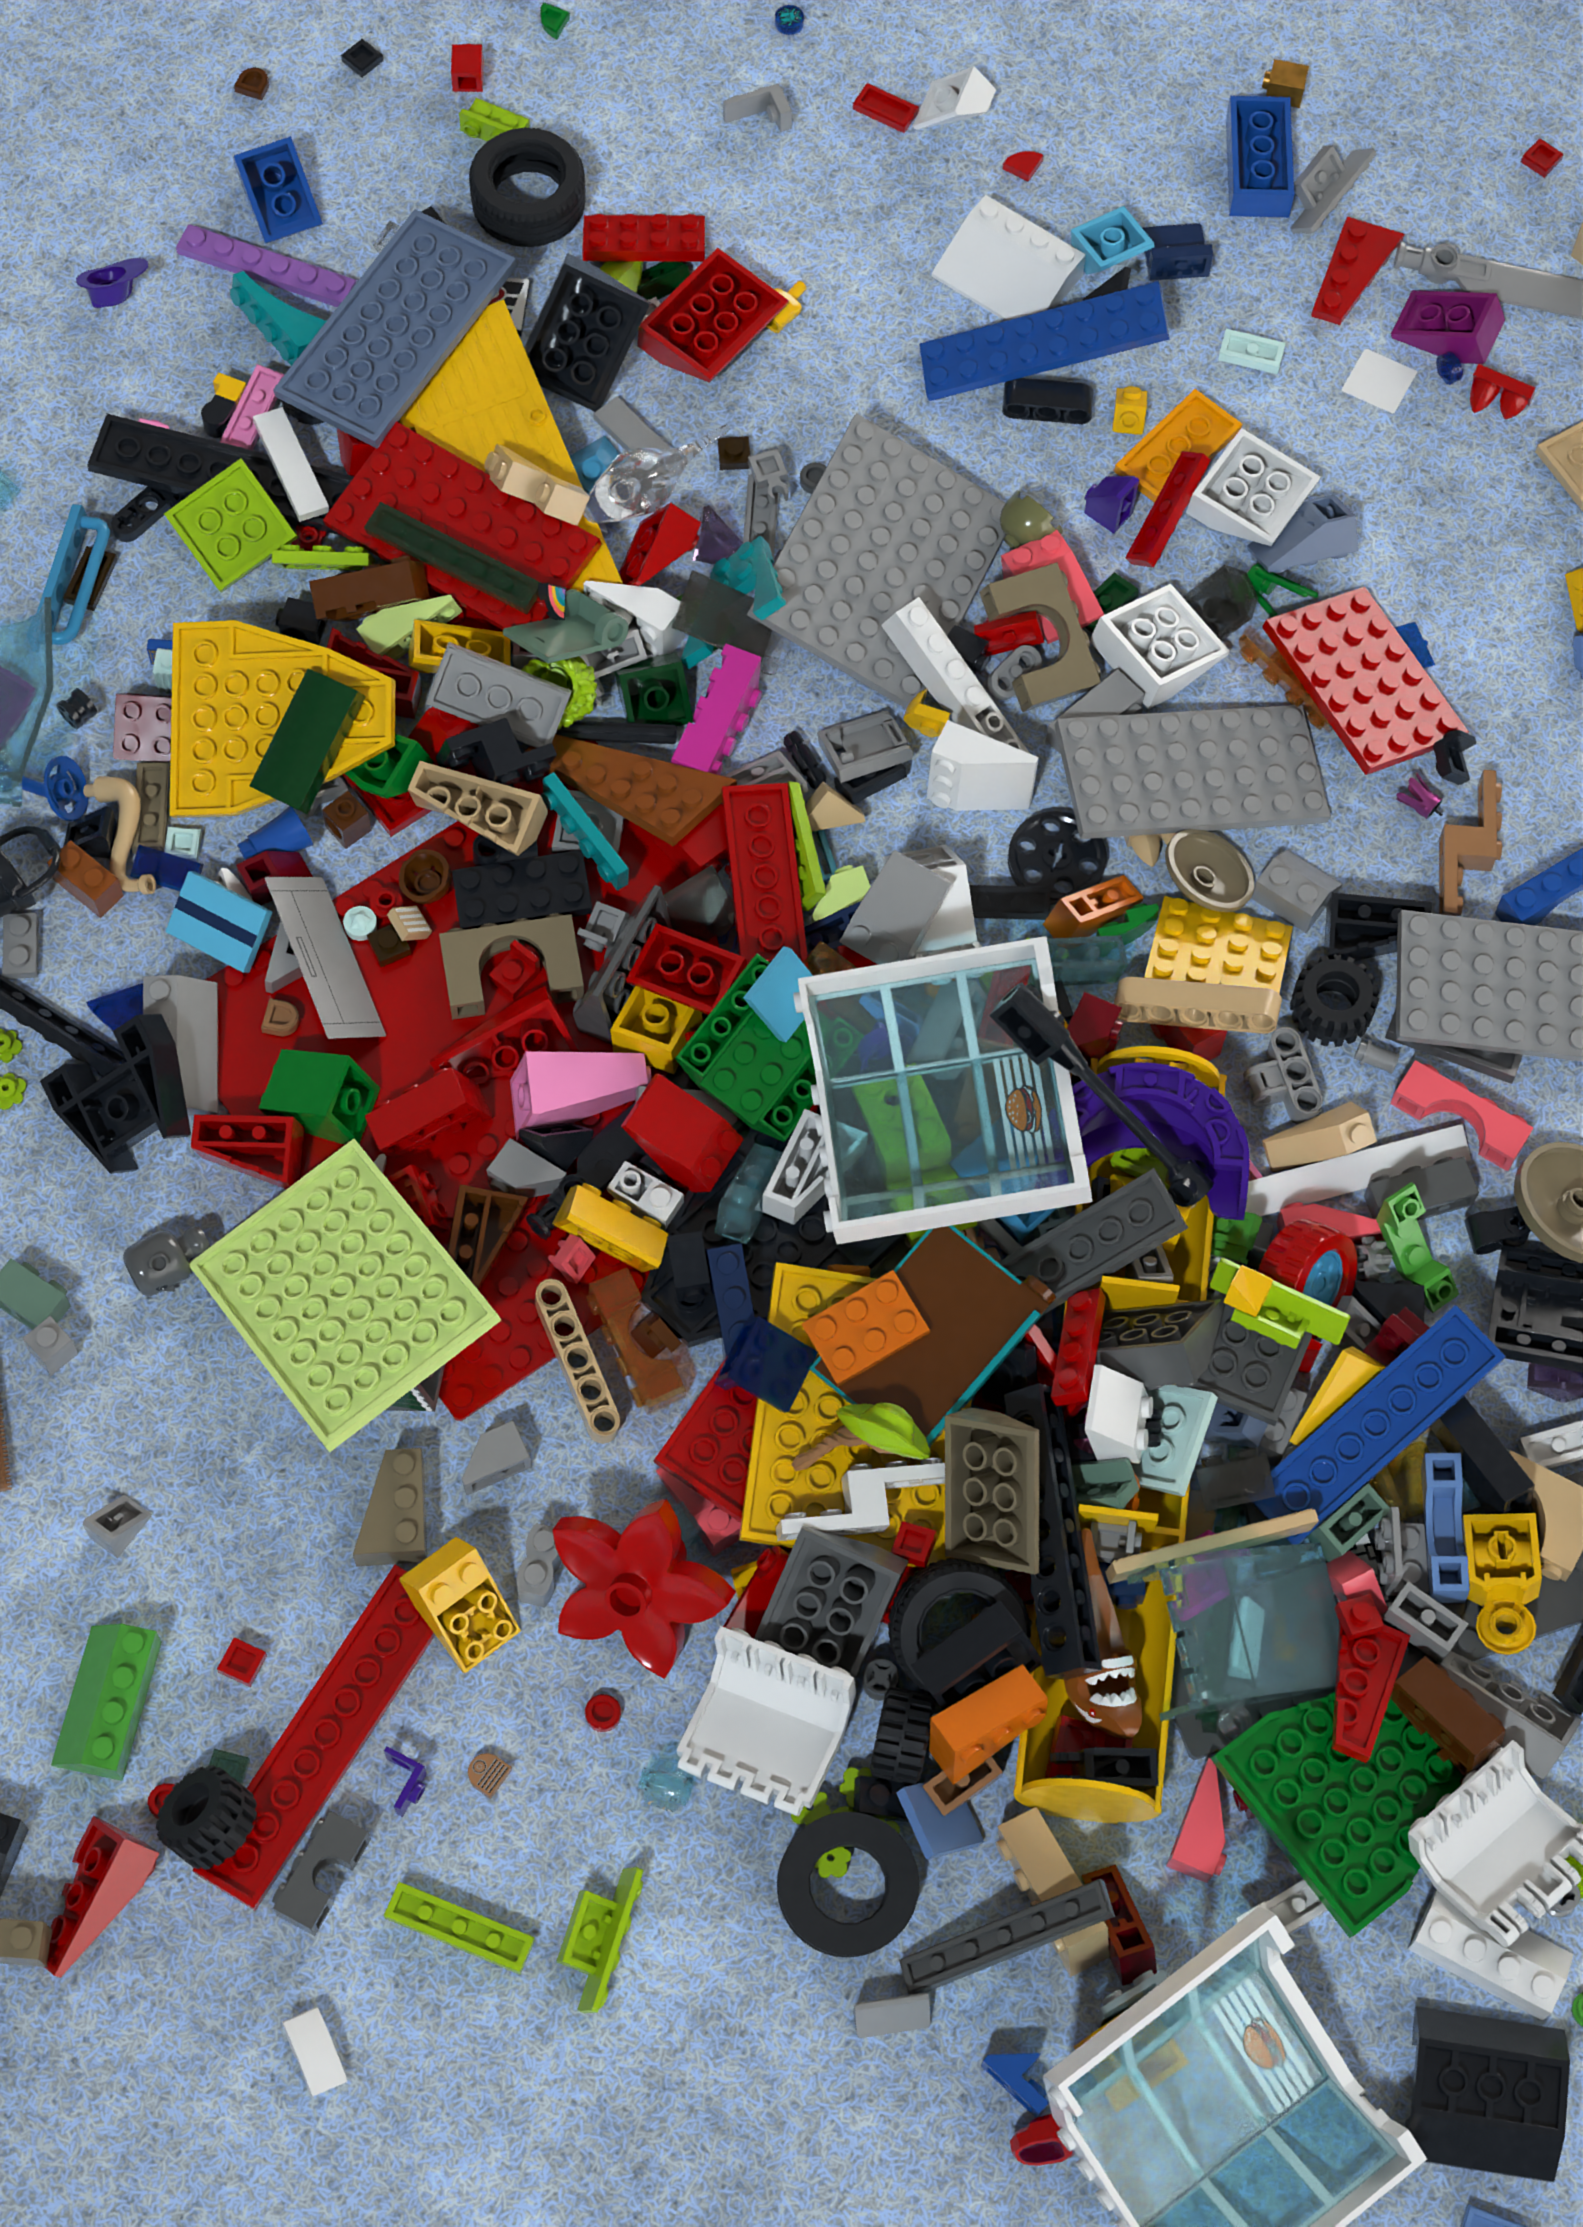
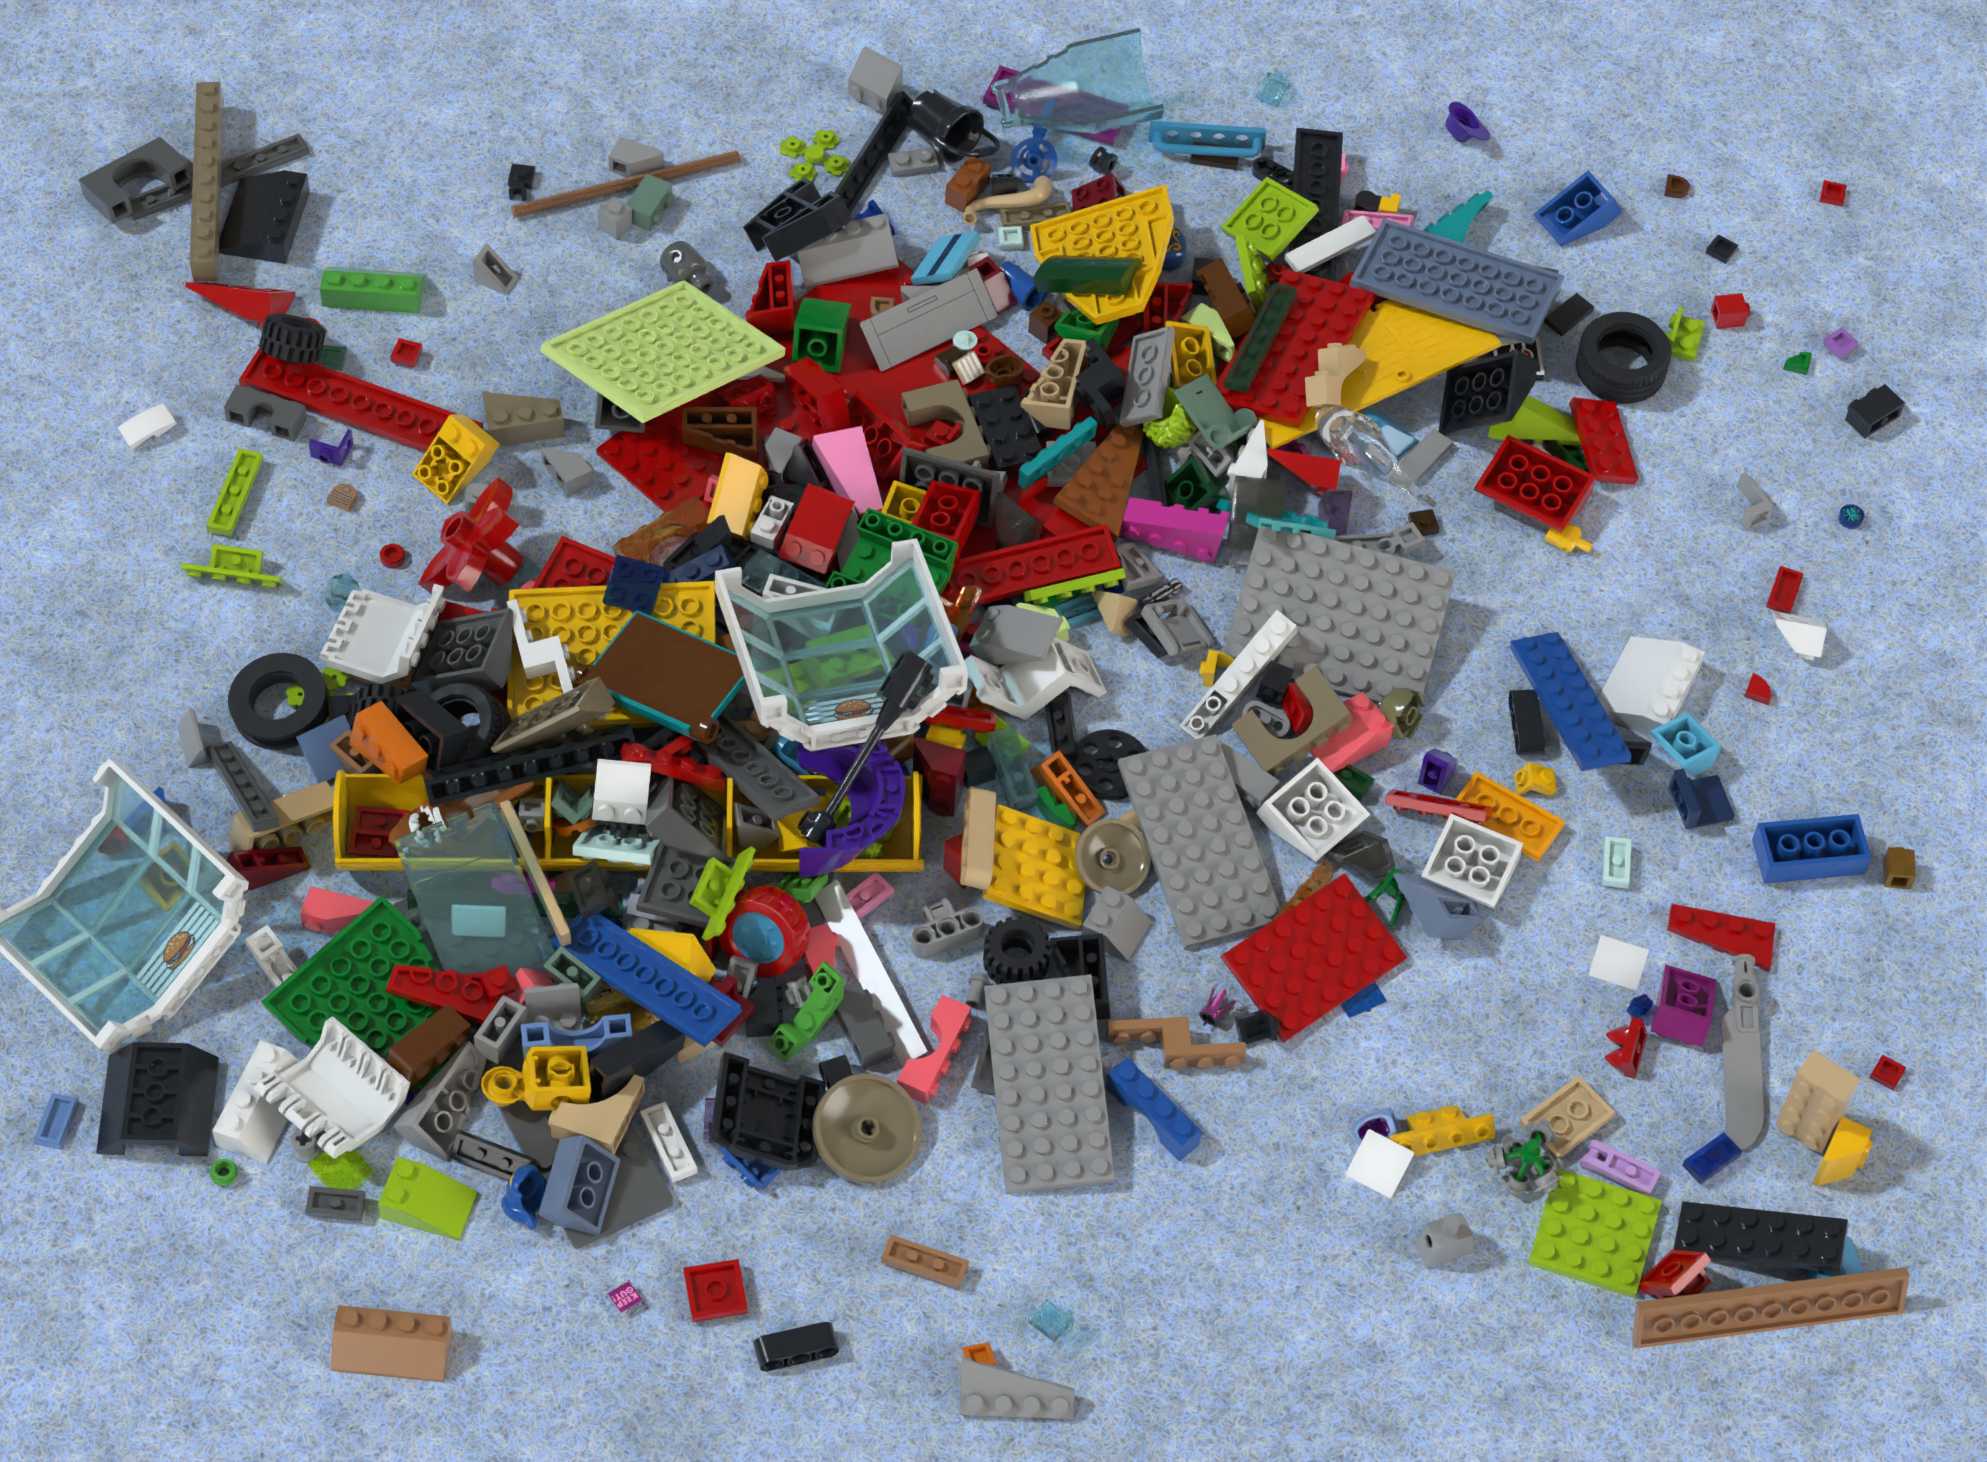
camera: 80 degrees right, 10 degrees down
clear blue plate [130,845,204,892] -> none
medium lavender plate [176,224,356,307] -> none
tan beam [535,1279,620,1444] -> none
tile [538,583,566,620] -> none
reddish brown bracket [630,1313,682,1358] -> none
medium azure tile [743,946,819,1043] -> none
lime hat [791,1402,931,1471] -> none
orange plate [801,1270,930,1387] -> none
red plate [891,1521,937,1568] -> none
white slope [927,720,1039,811] -> none
black hinge [1050,1747,1158,1792] -> none
yellow slope [1224,1265,1273,1317] -> none
tan slope [1262,1101,1377,1172] -> none
light grey bracket [1290,145,1376,234] -> none

